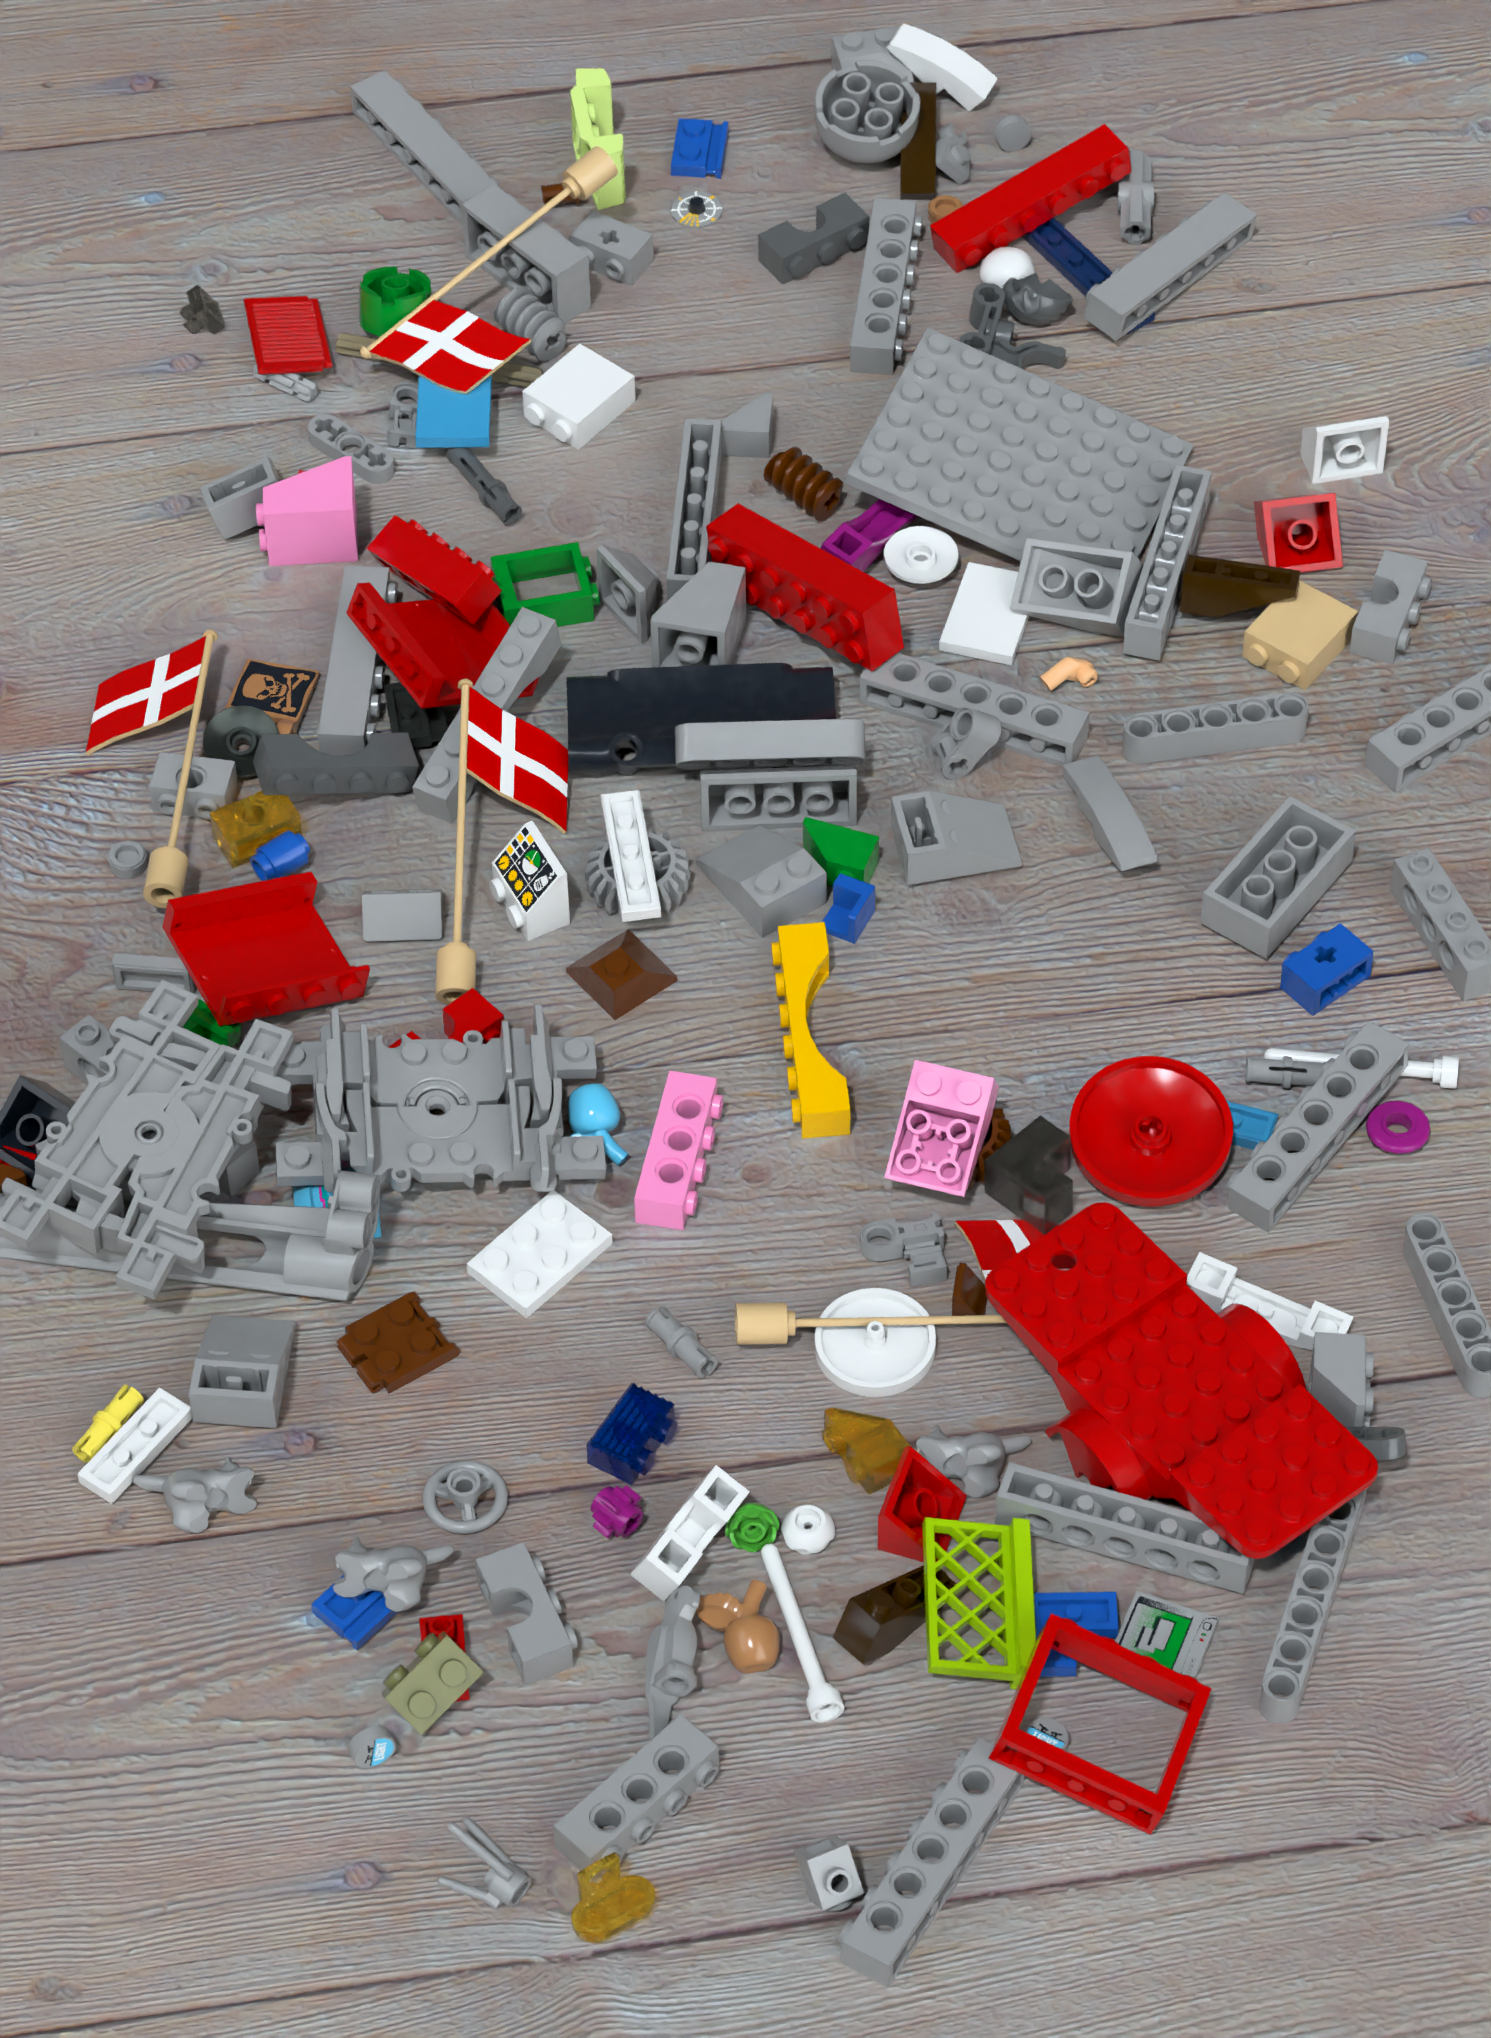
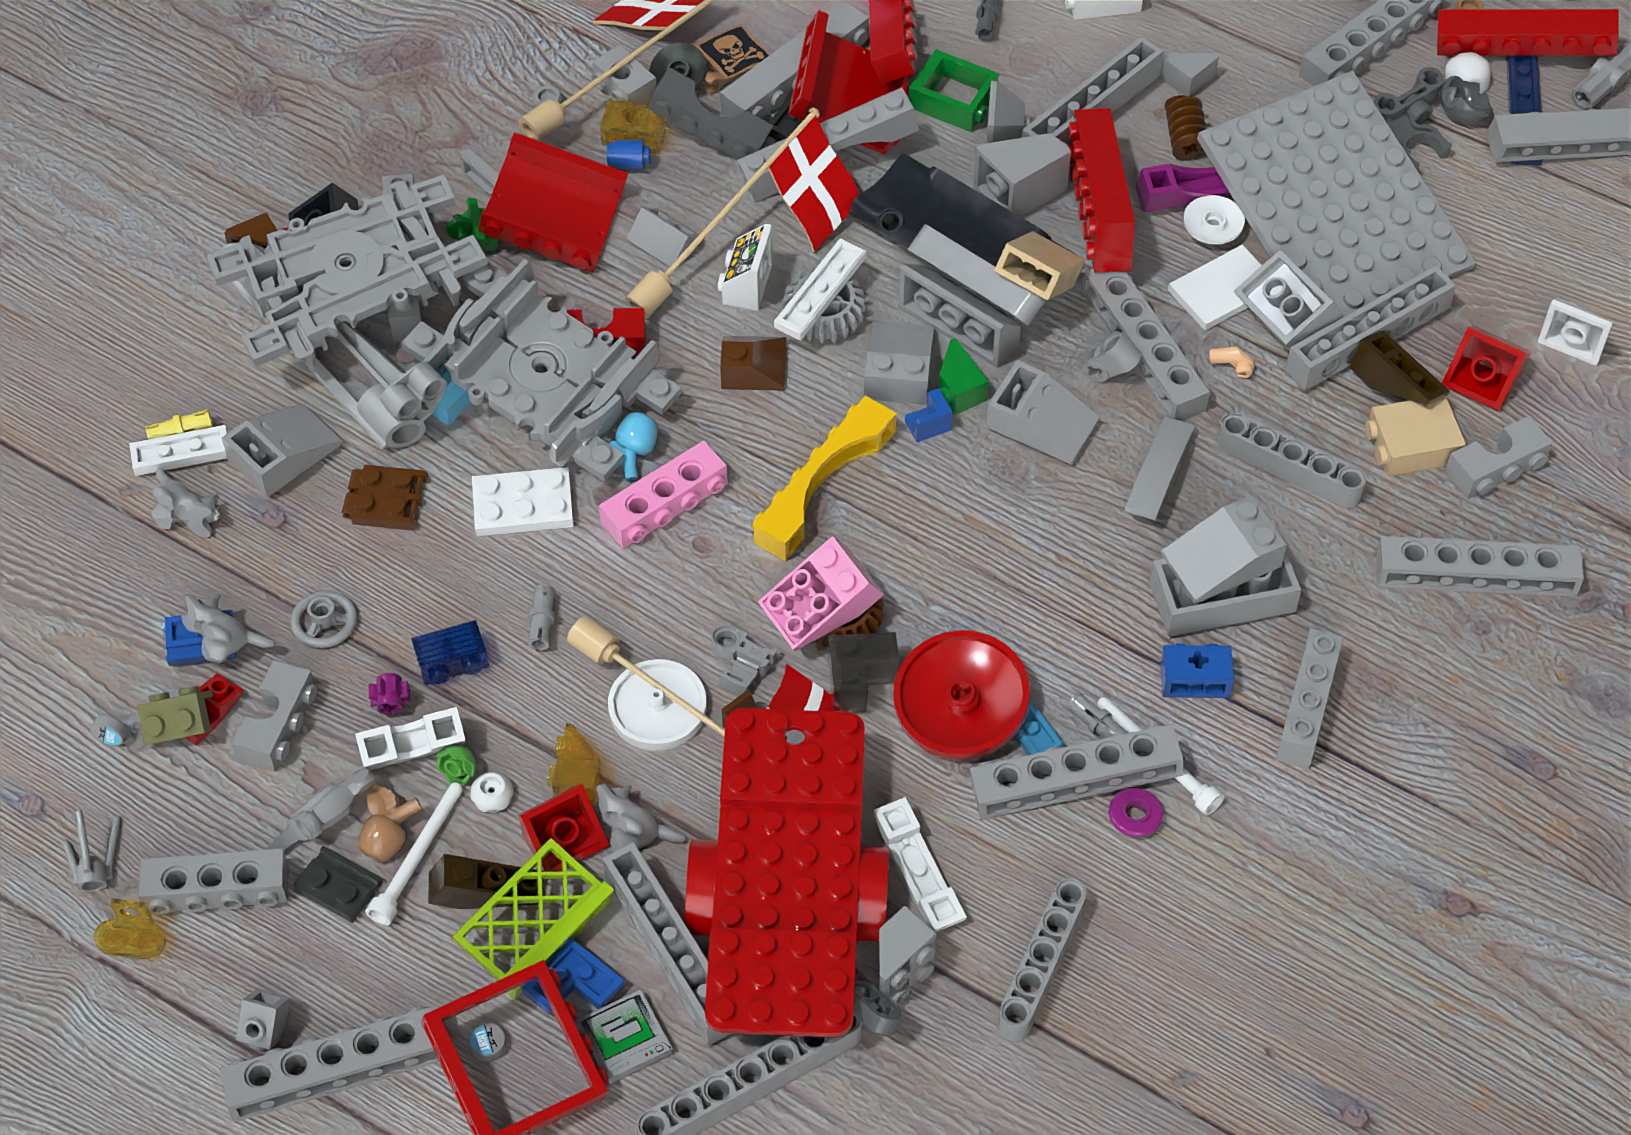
camera: 40 degrees right, 5 degrees up
none -> pearl dark grey plate [293,846,382,923]
none -> tan brick [994,231,1086,300]
none -> light grey slope [1161,495,1287,604]

